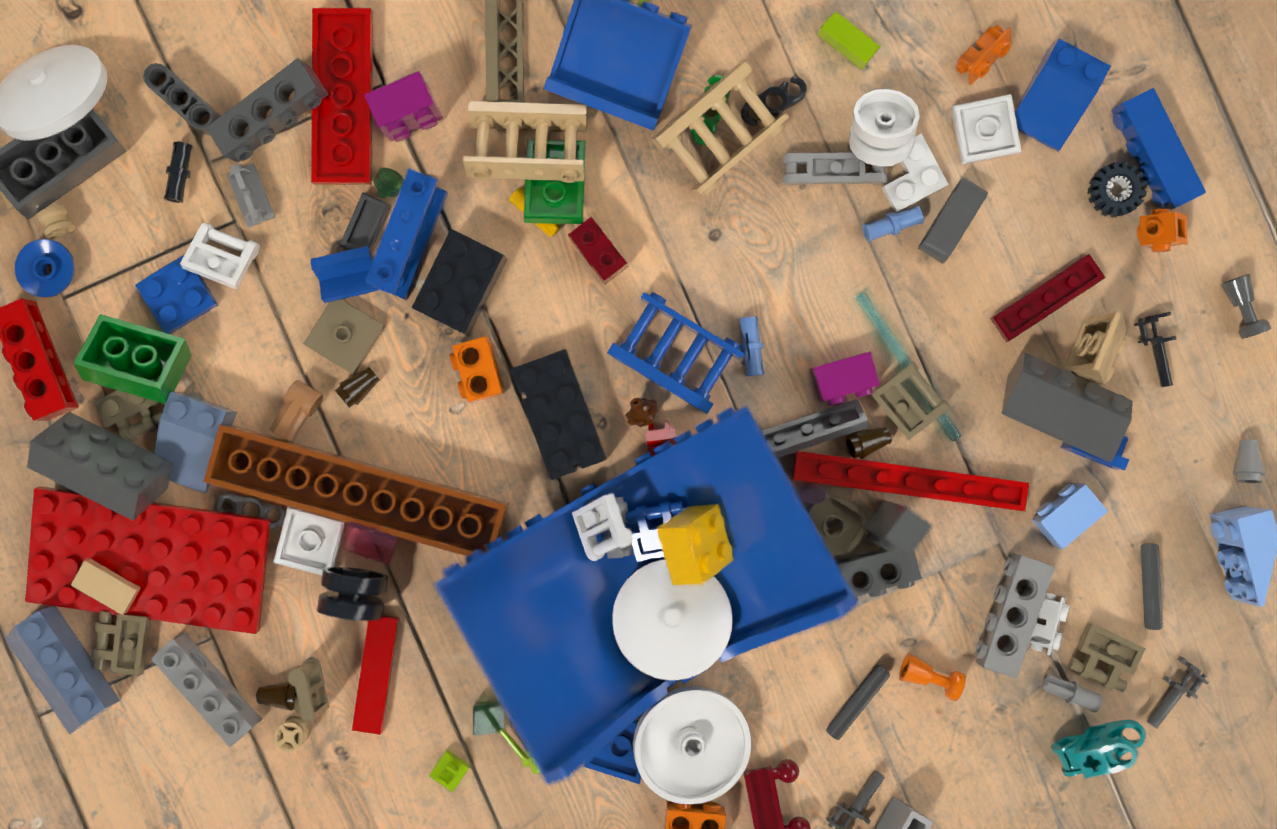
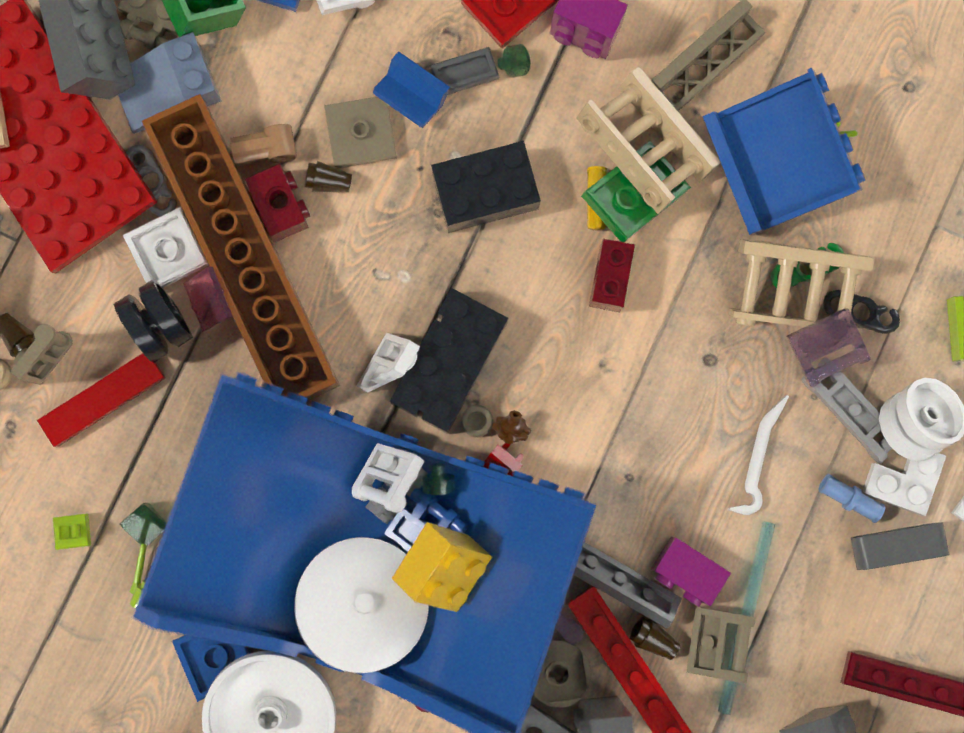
camera: 50 degrees right, 5 degrees down
blue fence [365,169,448,300] -> none
orange brick [450,336,505,403] -> none
blue fence [607,292,745,414] -> none
medium blue pin [739,316,764,376] -> none
none -> dark red brick [245,164,311,243]
none -> white wing [357,333,420,392]
none -> tile [422,463,455,495]
none -> dark tan tile [461,405,493,437]
none -> white piece [727,395,789,515]
none -> plate [786,308,871,388]

